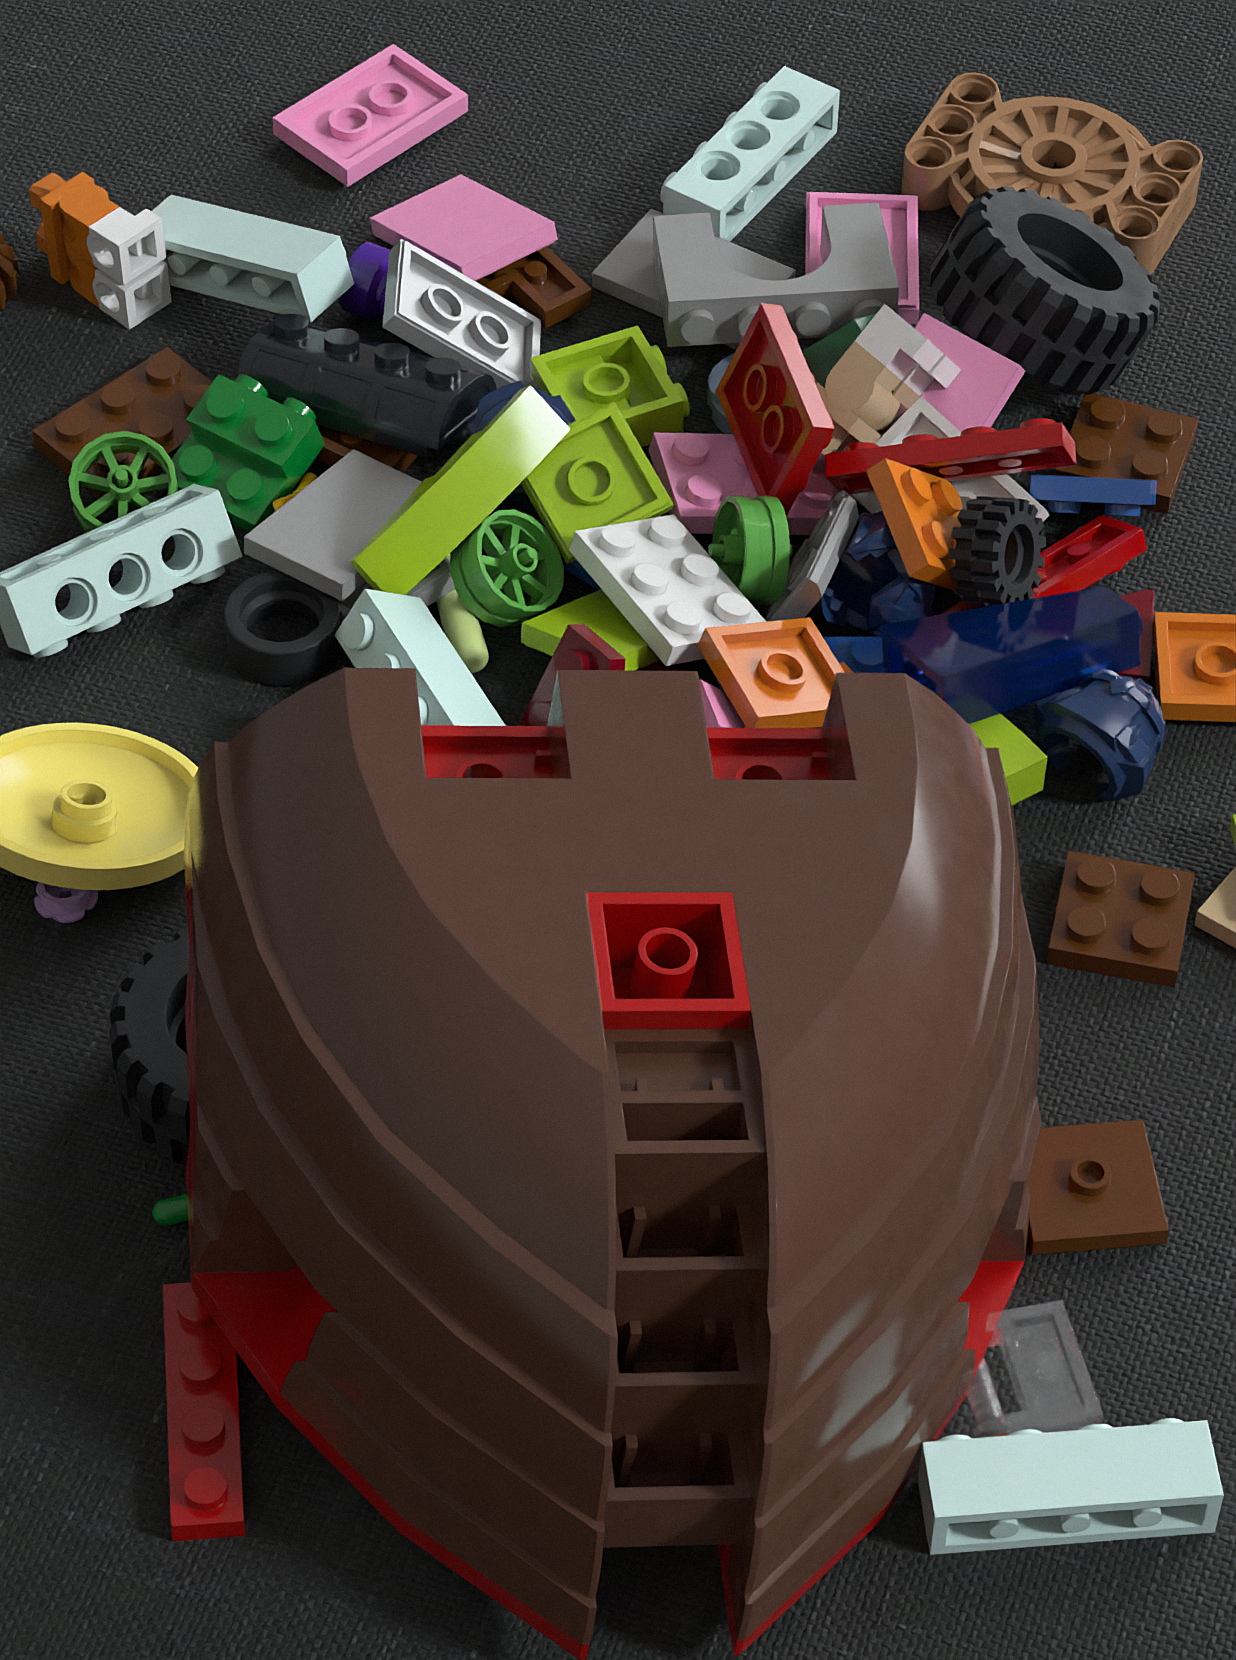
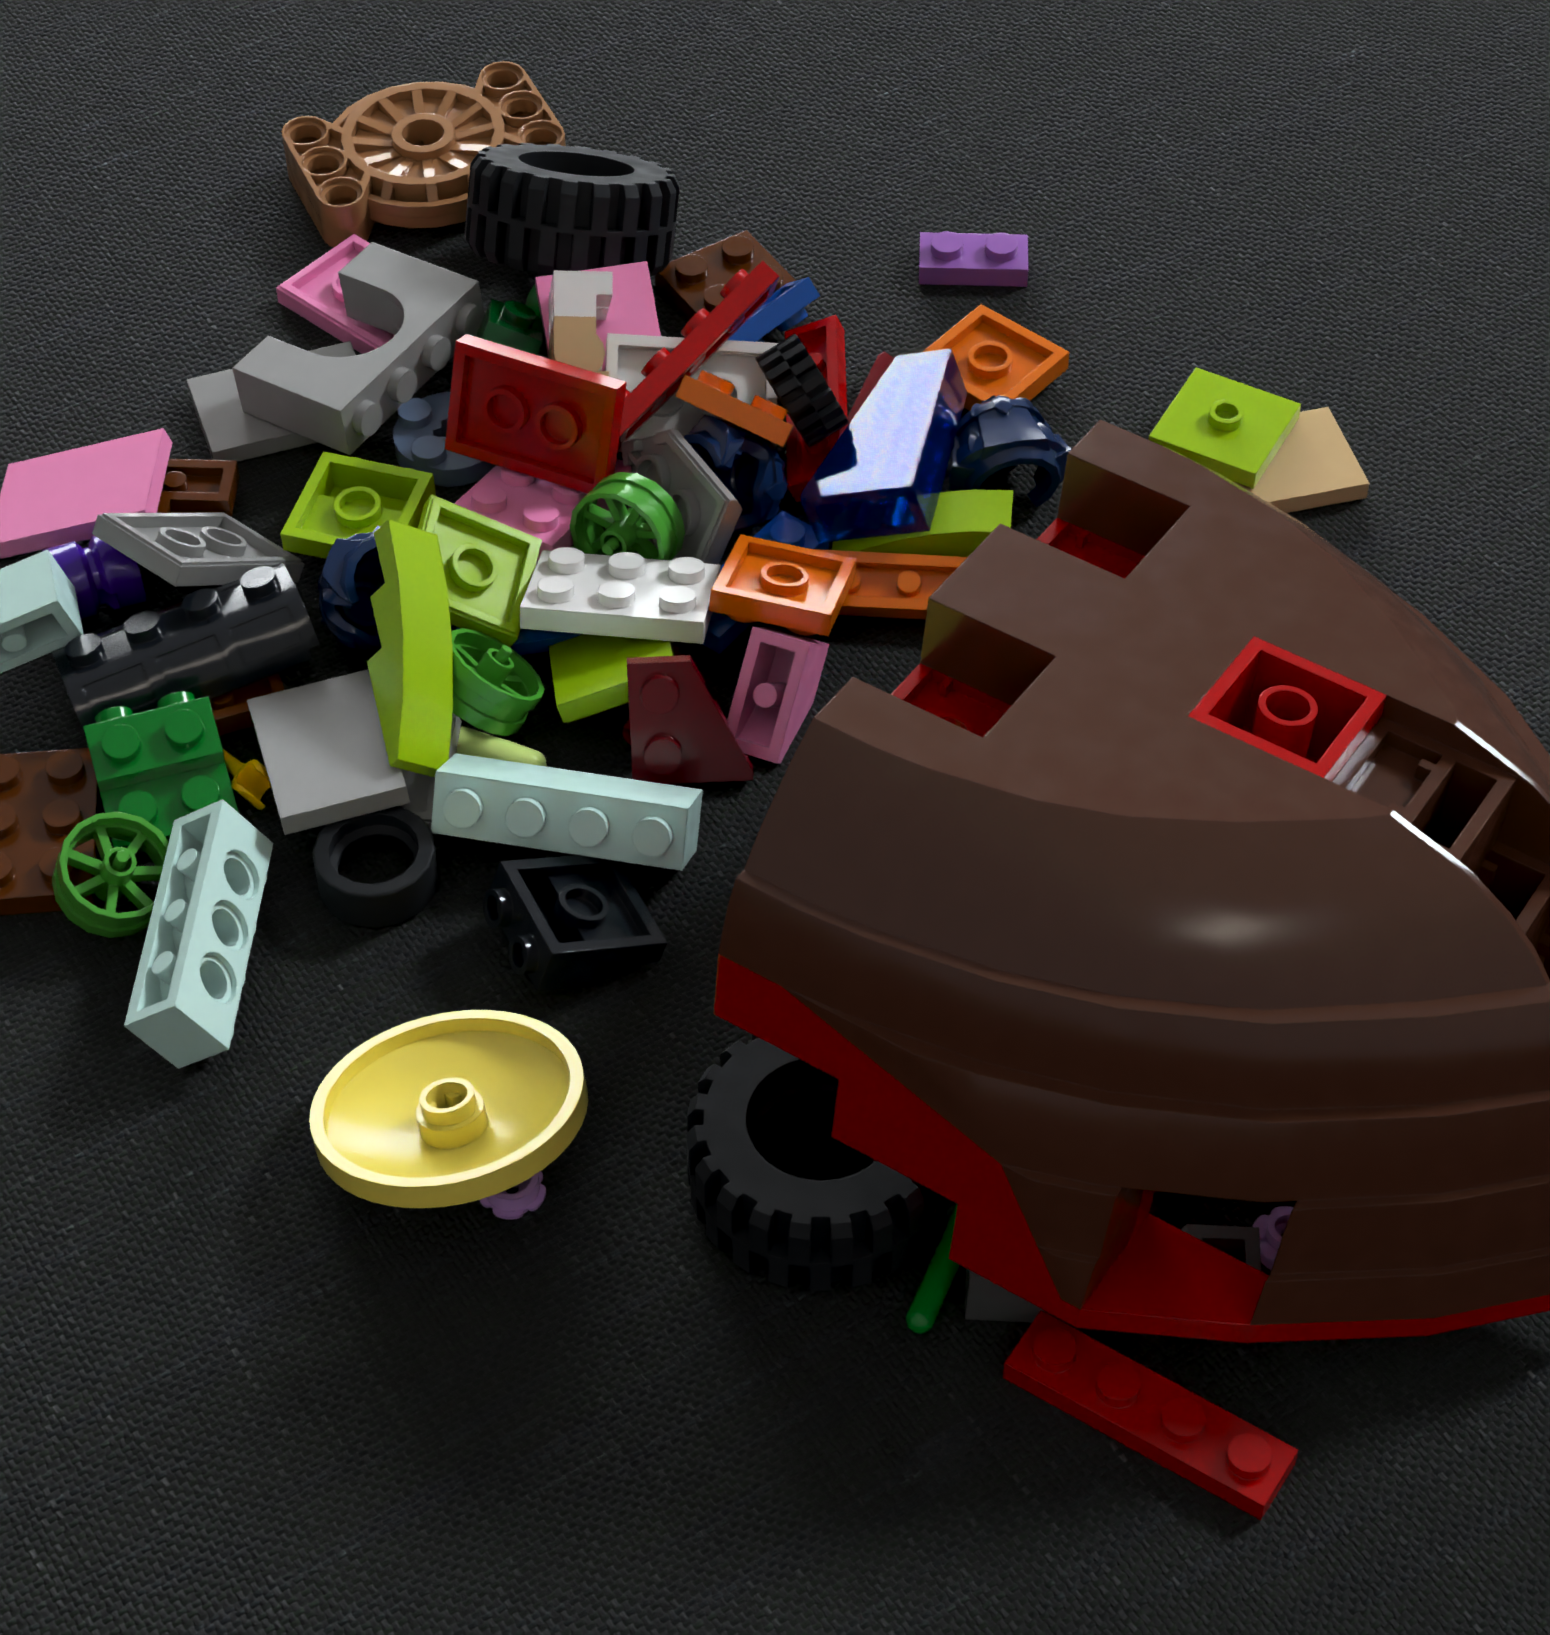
camera: 50 degrees left, 0 degrees up
light aqua brick [660,66,840,242] -> none

